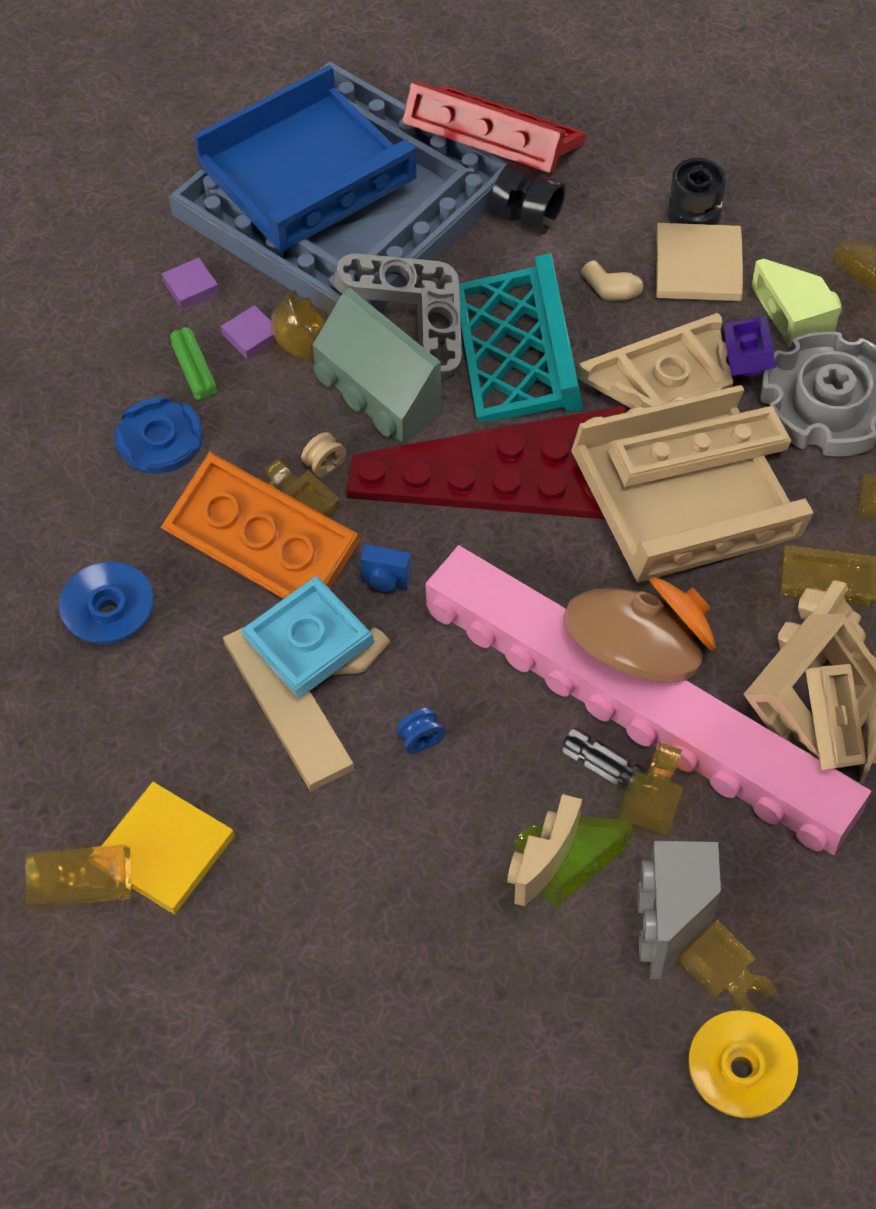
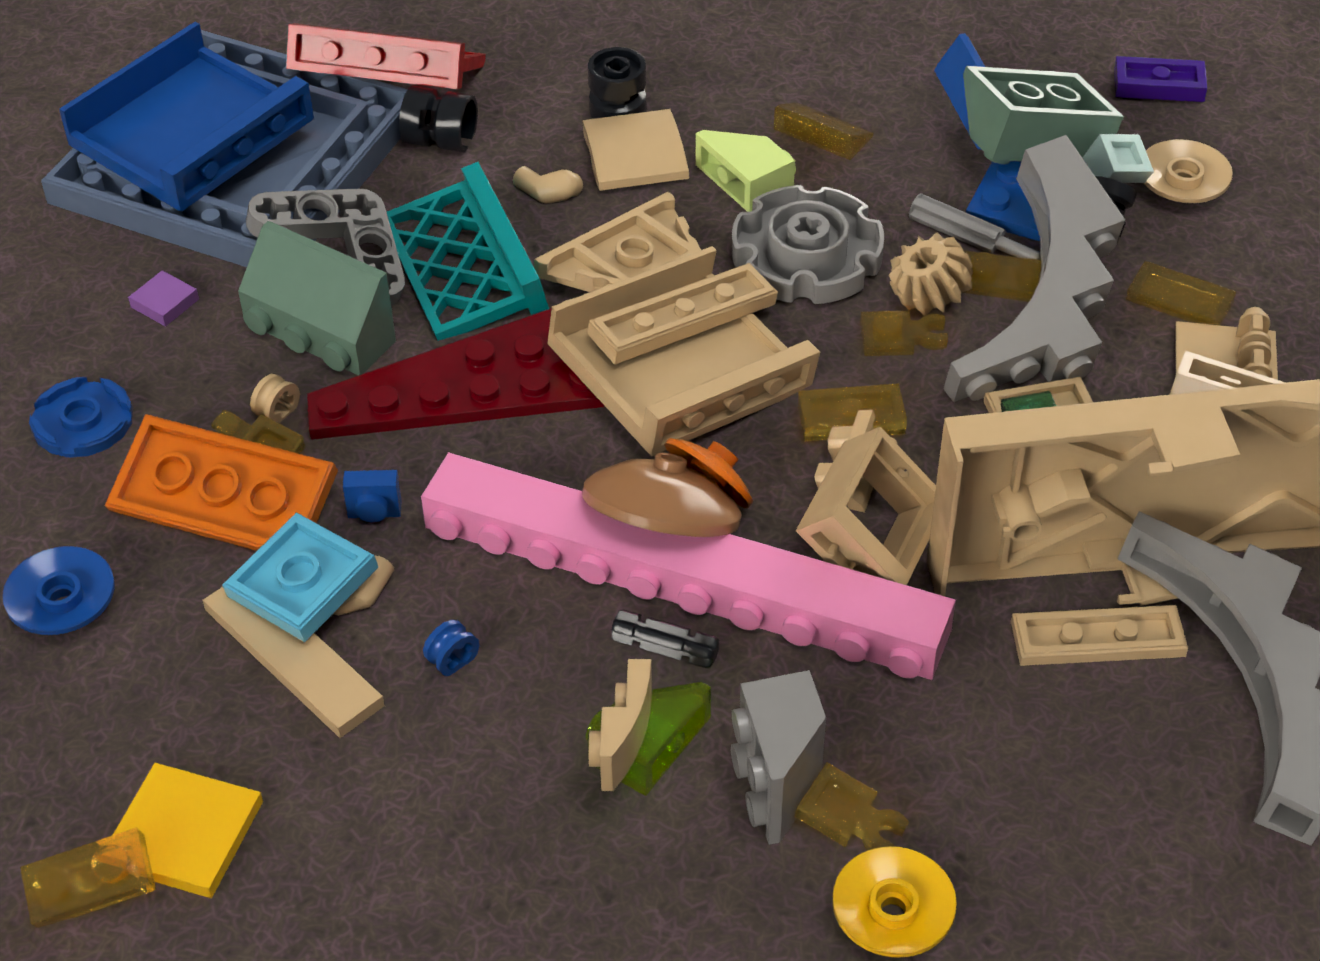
camera: 15 degrees left, 10 degrees down
medium lavender tile [162,258,219,309] -> none
bright green axle [170,327,217,401] -> none
clear yellow hair [271,290,325,358] -> none
clear yellow plate [618,741,684,835] -> none
dark purple plate [724,316,776,377] -> none
tan tile [805,664,866,770] -> none

